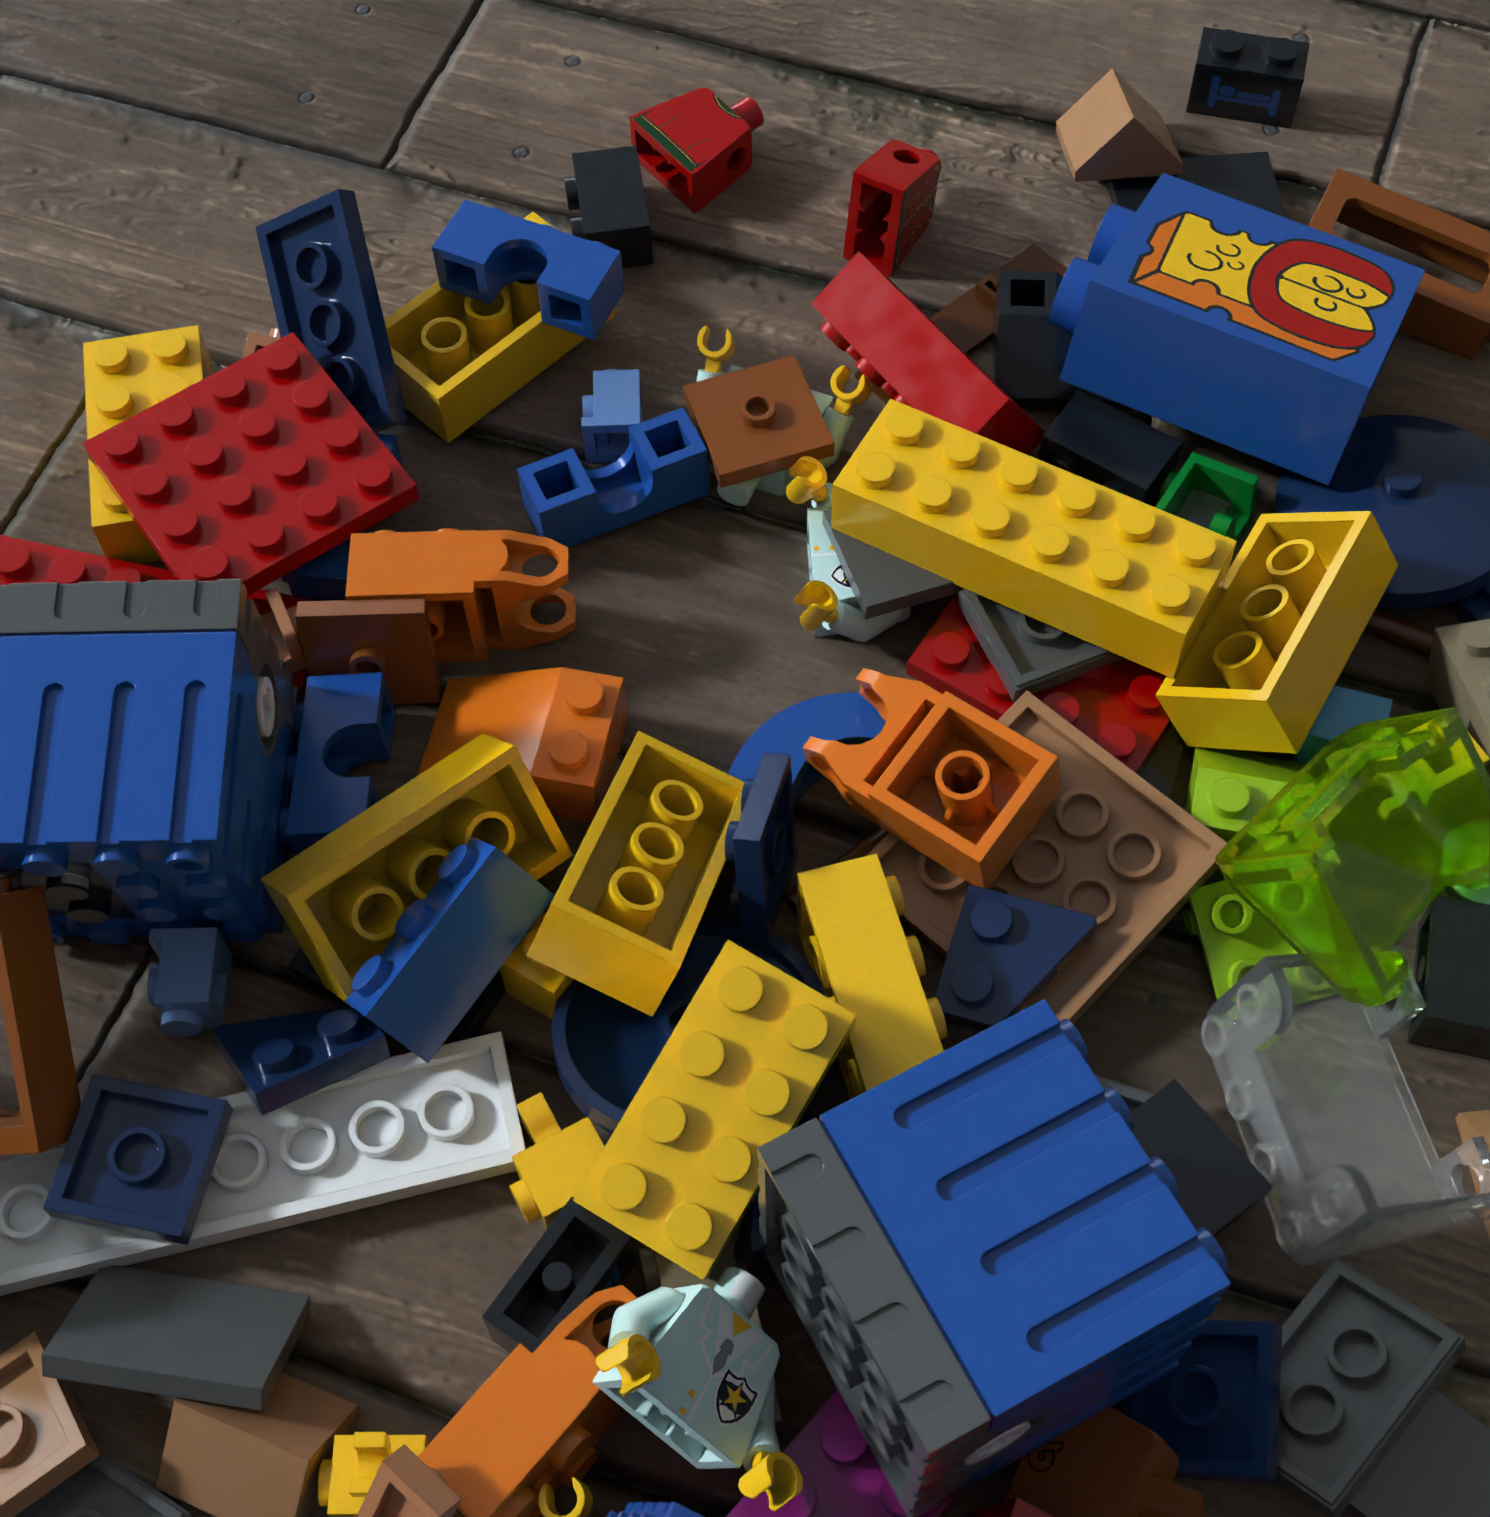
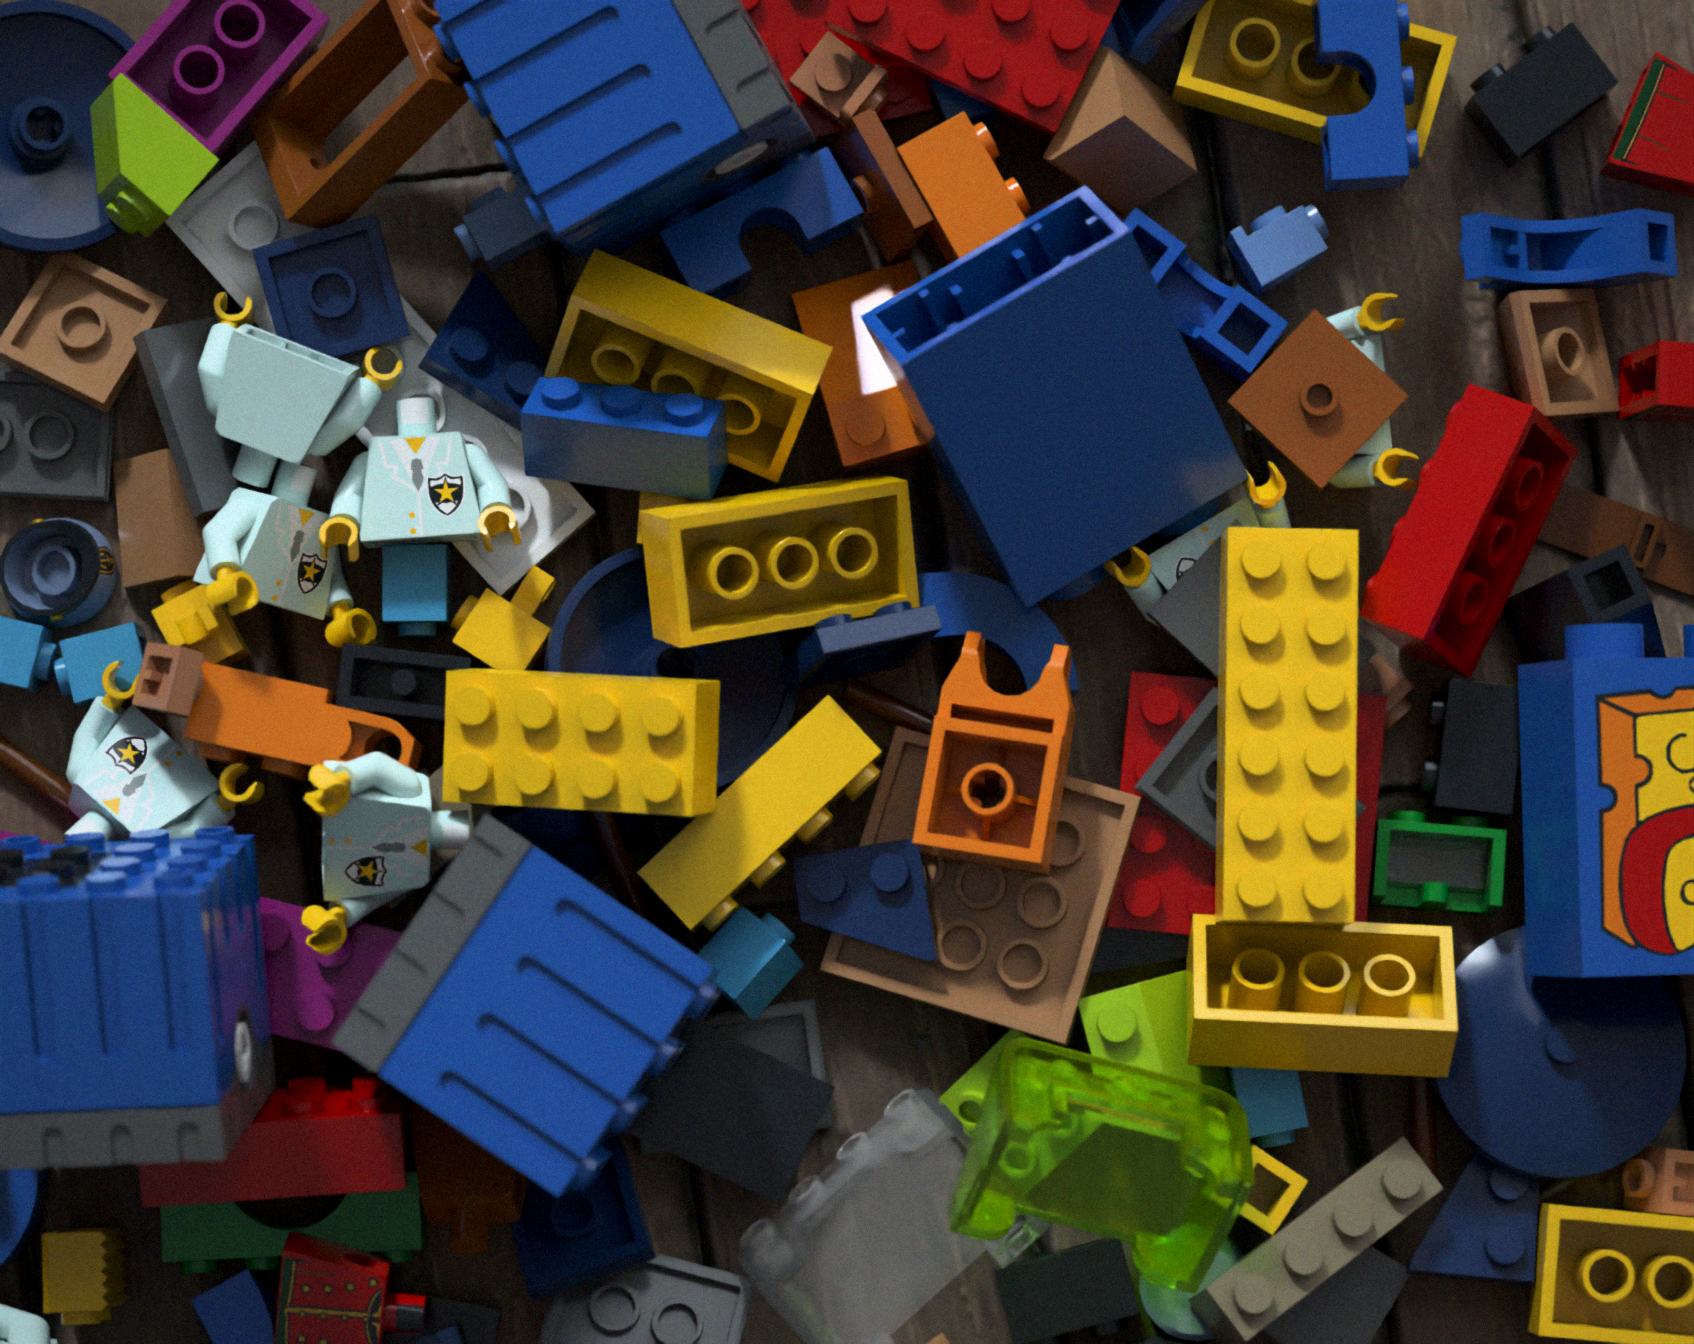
camera: 60 degrees right, 25 degrees up
none -> light aqua torso [193,460,377,648]
none -> light aqua torso [198,292,402,488]
none -> light aqua torso [319,398,522,562]
none -> dark azure brick [382,544,452,639]
none -> blue brick [860,185,1249,608]
none -> medium nougat slope [1043,45,1197,216]
none -> blue arch [1459,208,1678,292]
none -> medium nougat slope [1496,288,1620,425]

